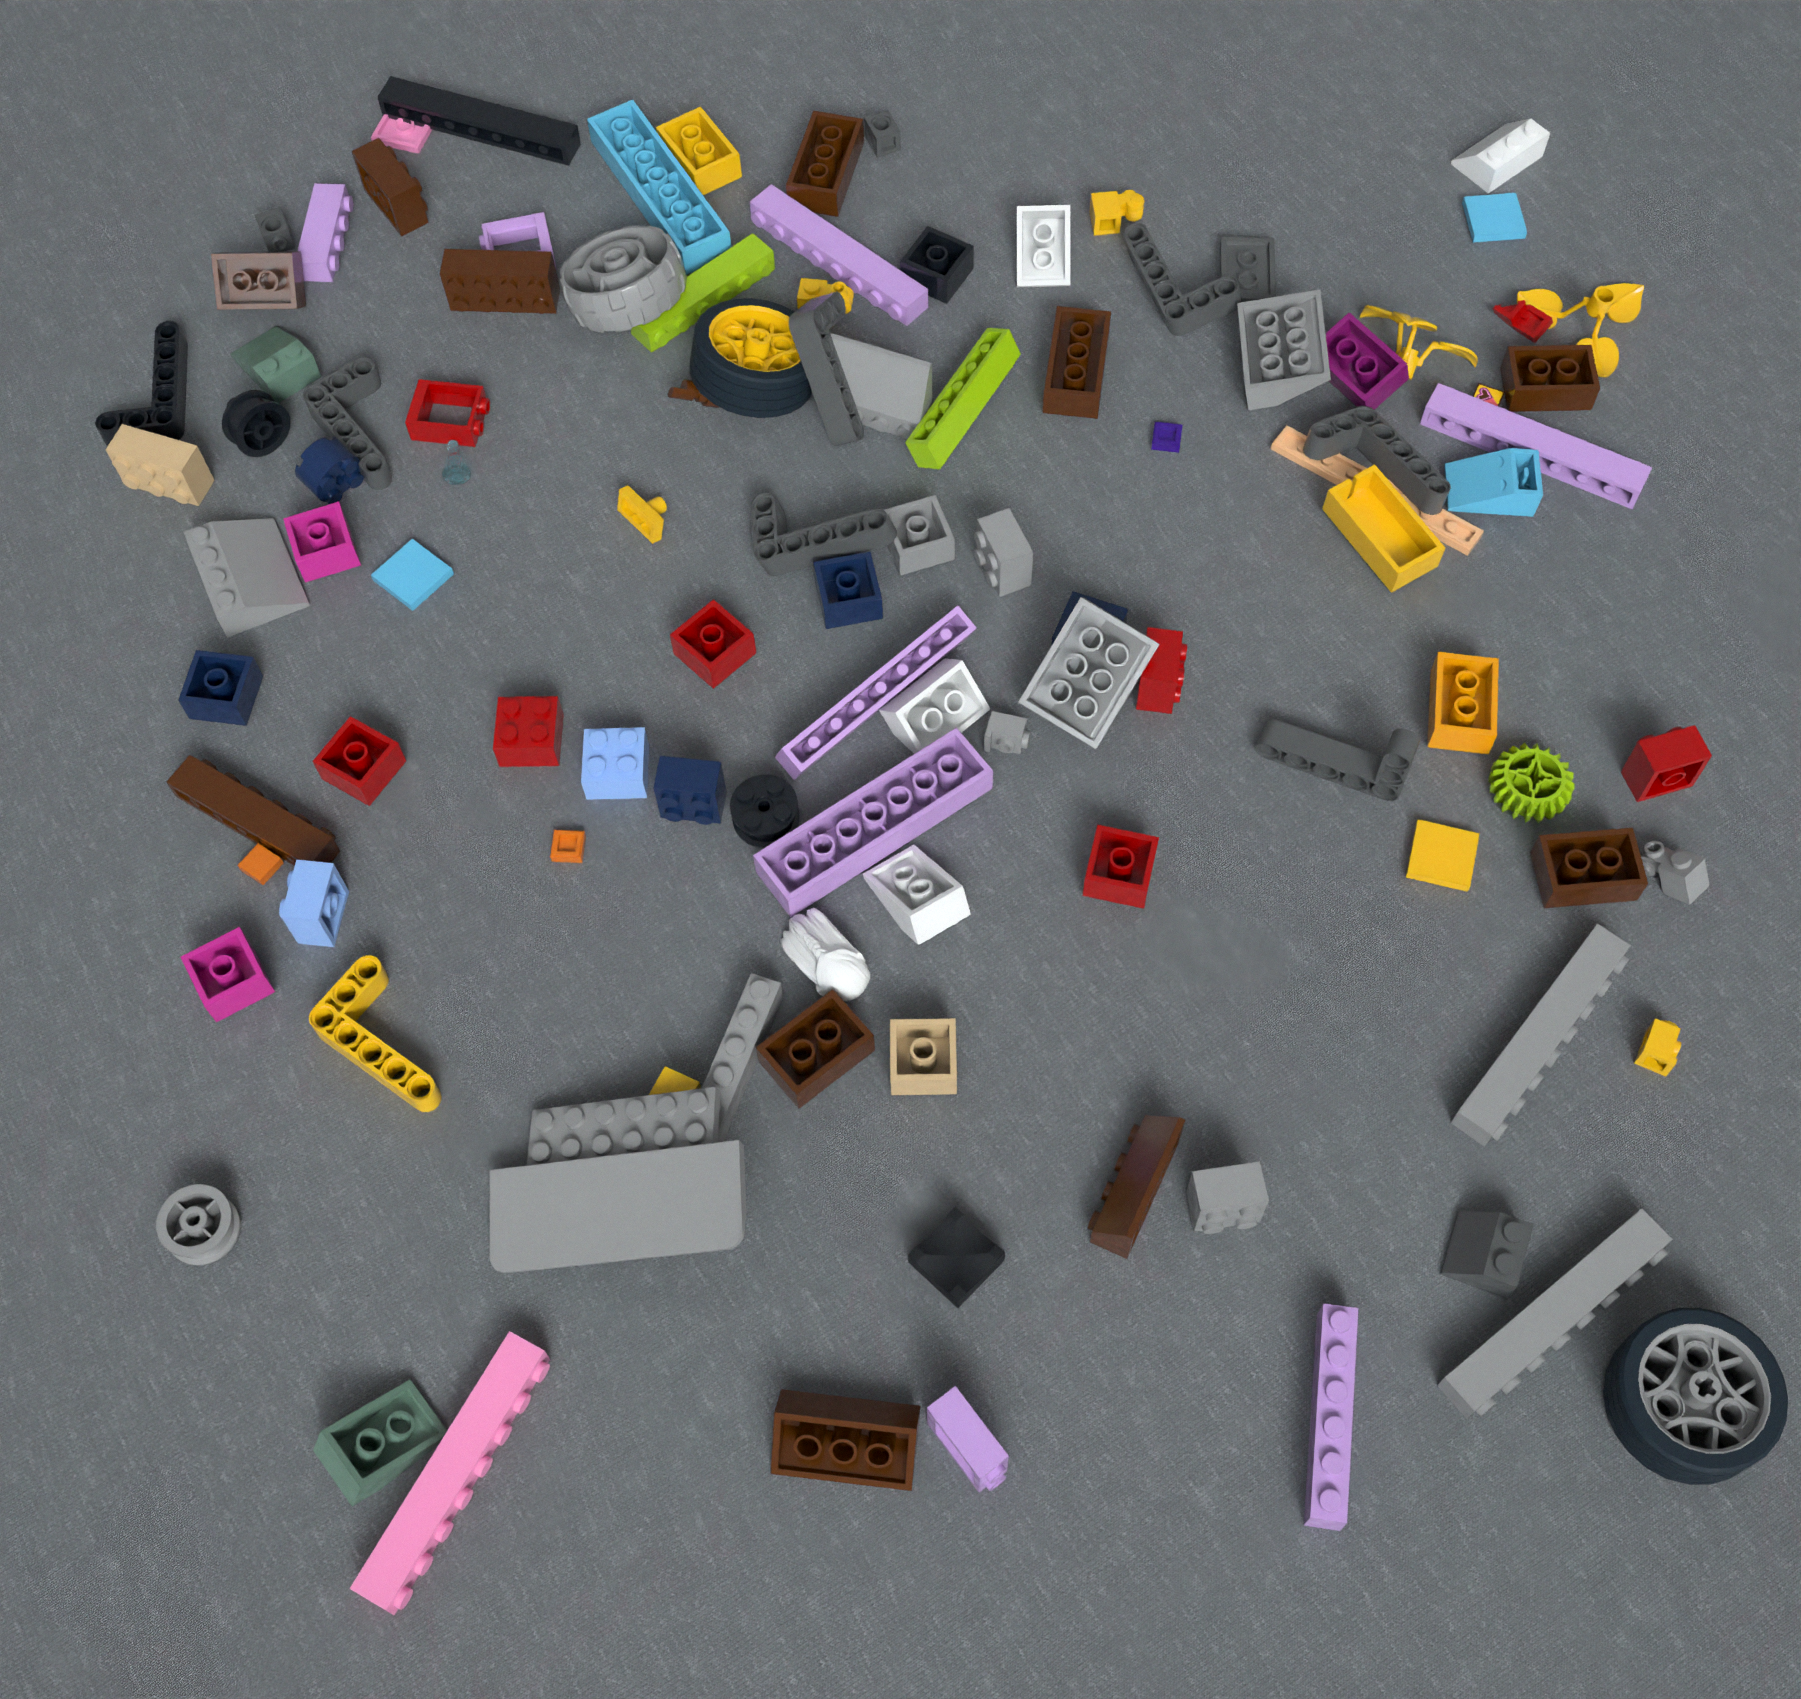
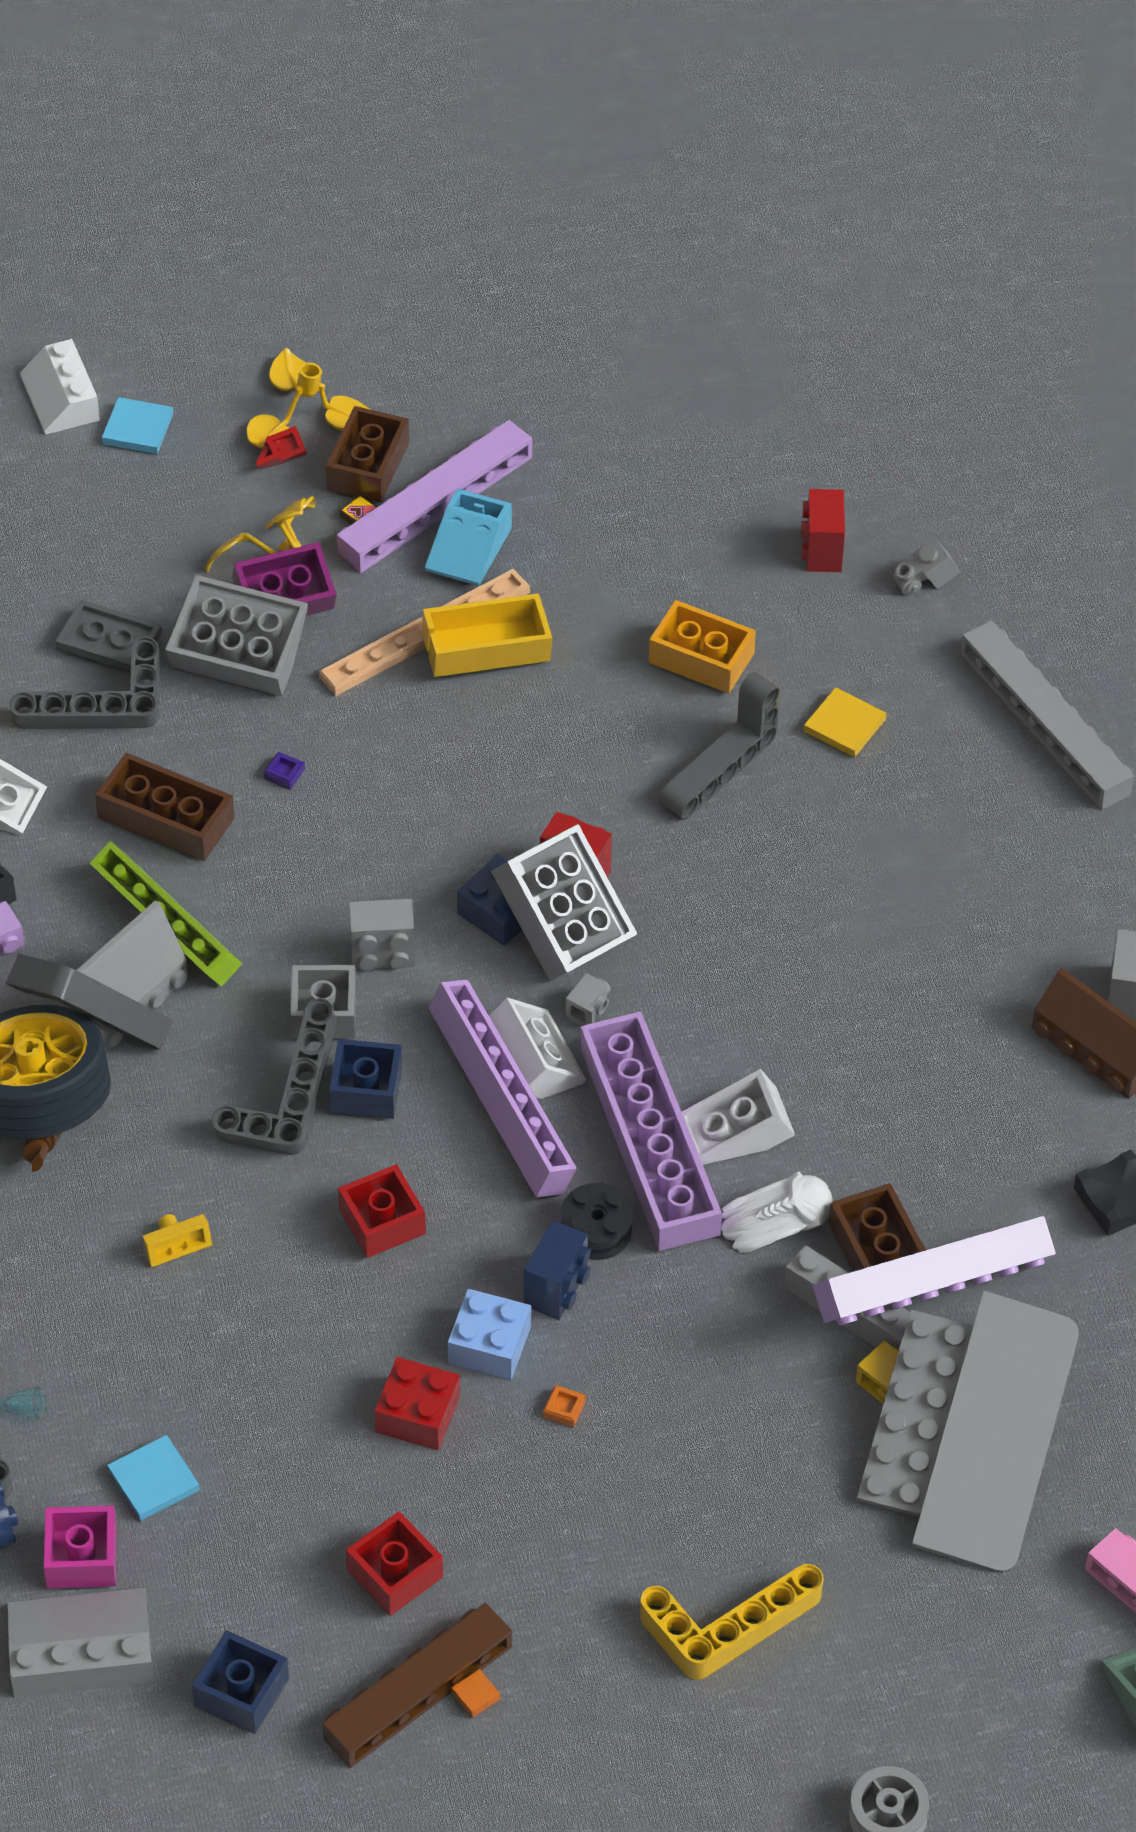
camera: 75 degrees left, 10 degrees down
dark pink brick [180,927,275,1023] -> none
light blue brick [279,860,349,947] -> none
tan brick [890,1018,957,1095] -> none
red brick [1082,824,1159,909] -> none
dark grey beam [1303,406,1451,515] -> none
lime gear [1488,742,1575,823] -> none
reddish brown brick [1530,828,1648,908] -> none
yellow brick [1634,1018,1682,1076] -> none
none -> brick [812,1216,1056,1326]

